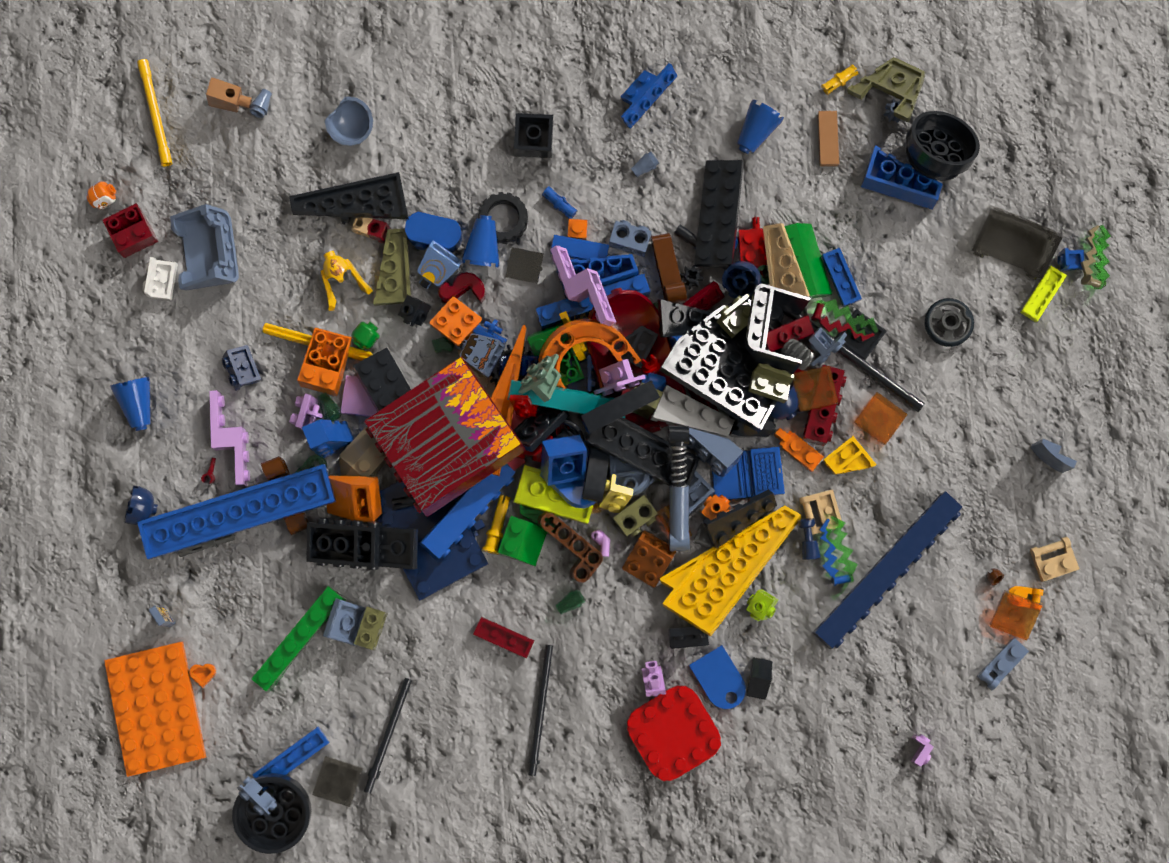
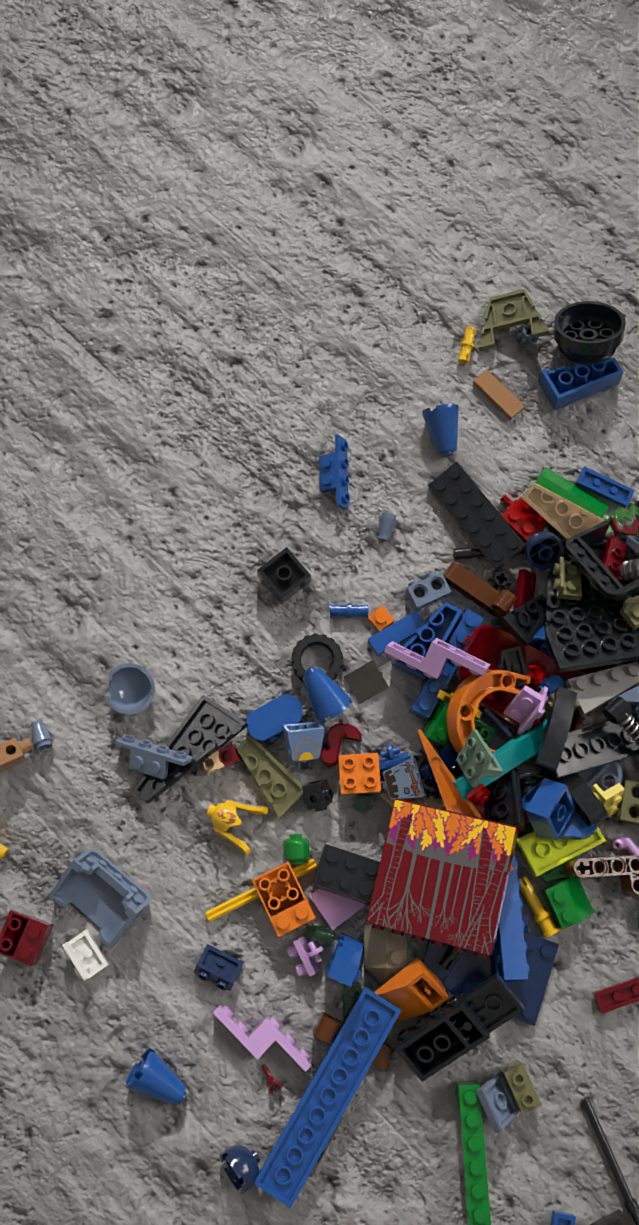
camera: 45 degrees left, 5 degrees down
none -> sand blue bracket [115,735,193,779]

